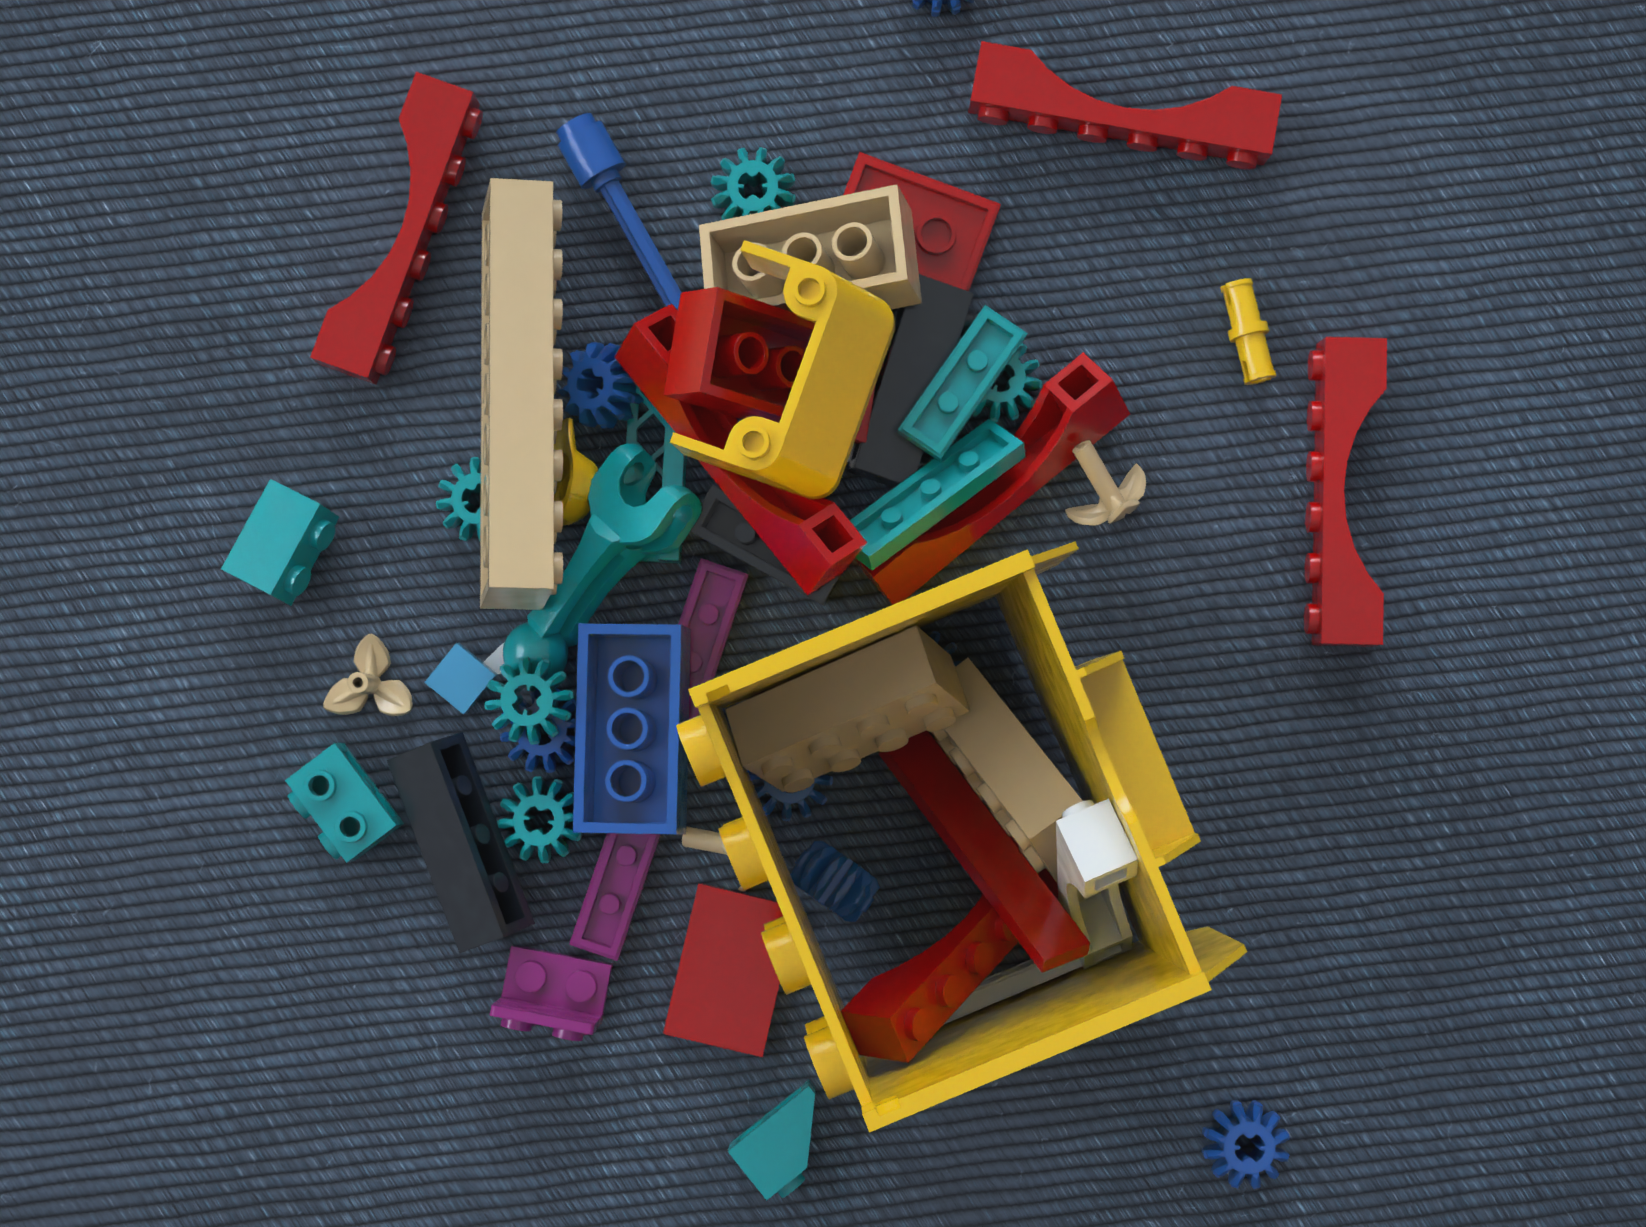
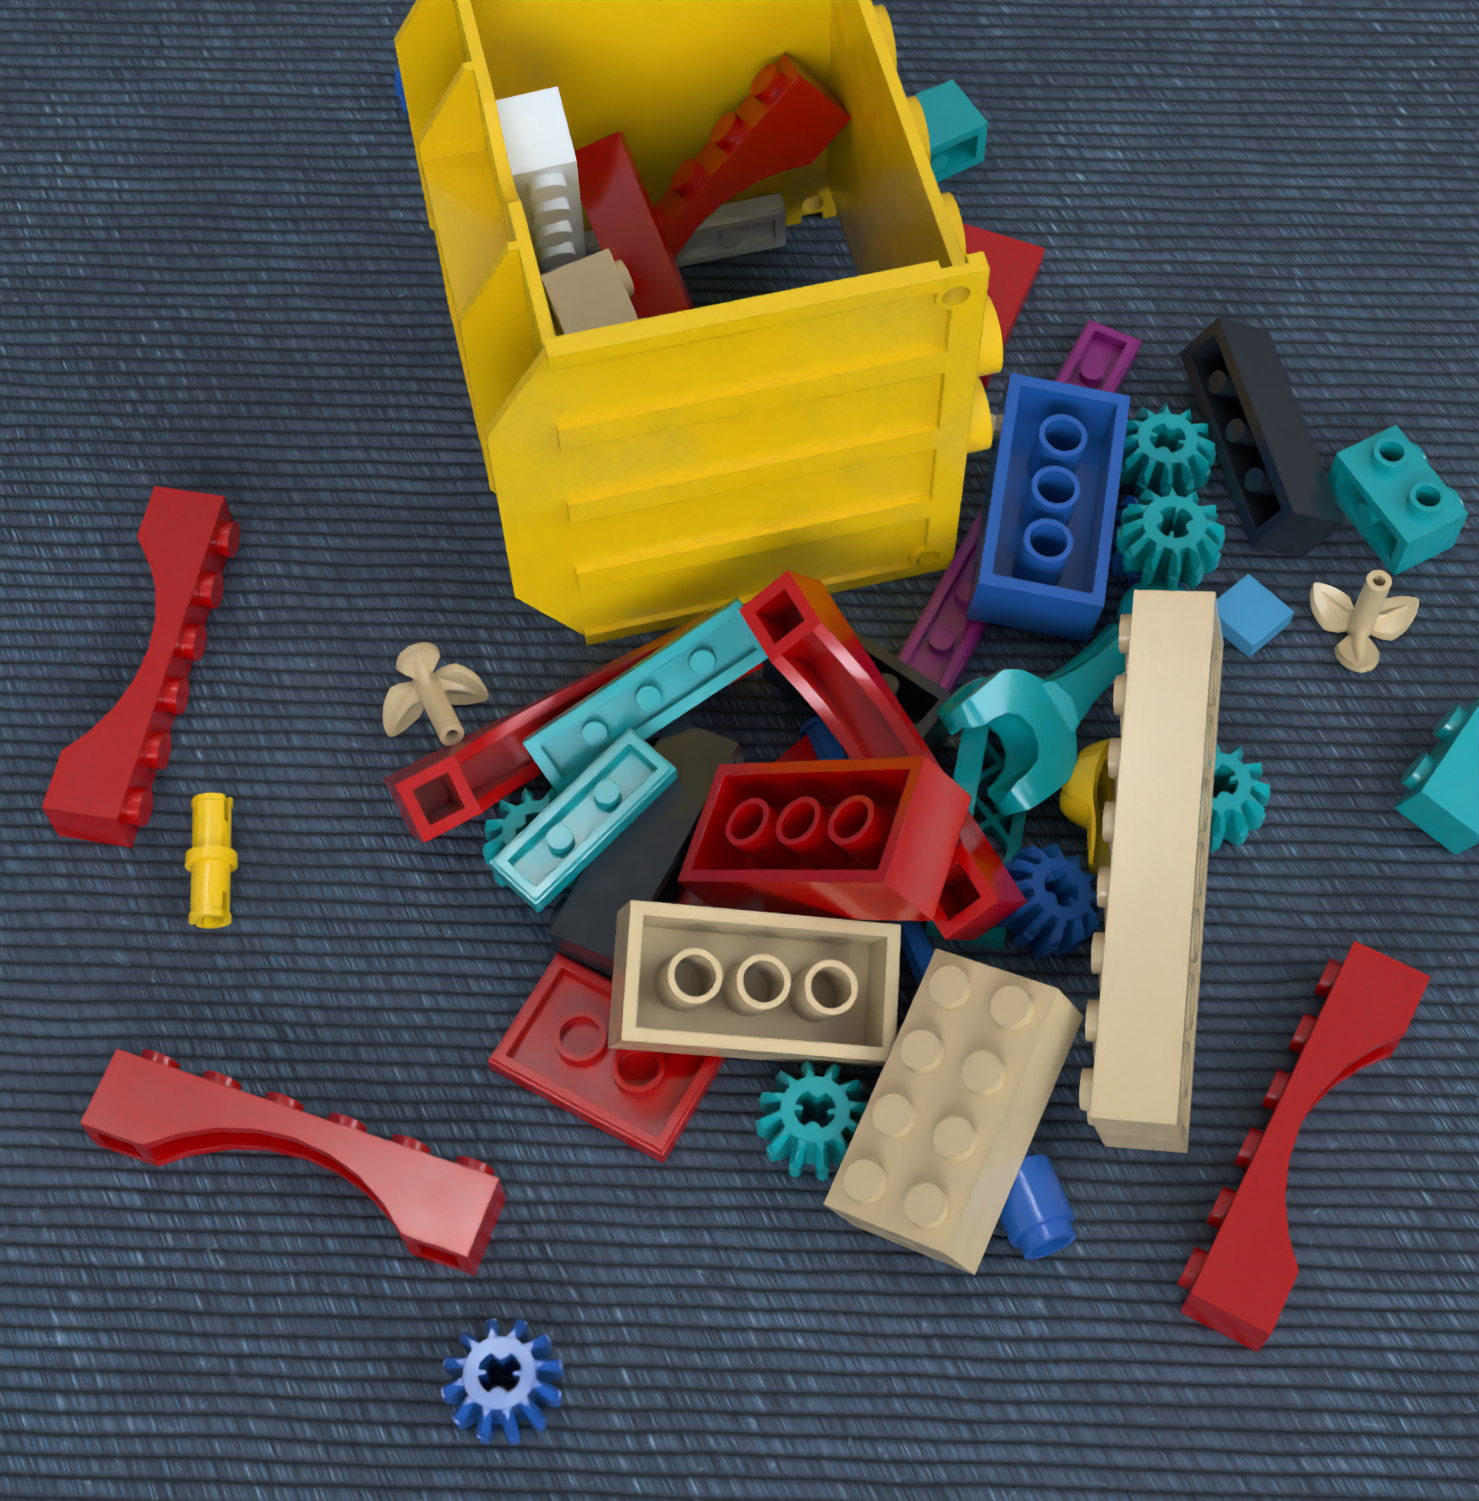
camera: 170 degrees left, 25 degrees down
magenta bracket [490,945,613,1041] -> none
yellow windscreen [670,240,895,499] -> none
none -> tan brick [824,948,1084,1275]

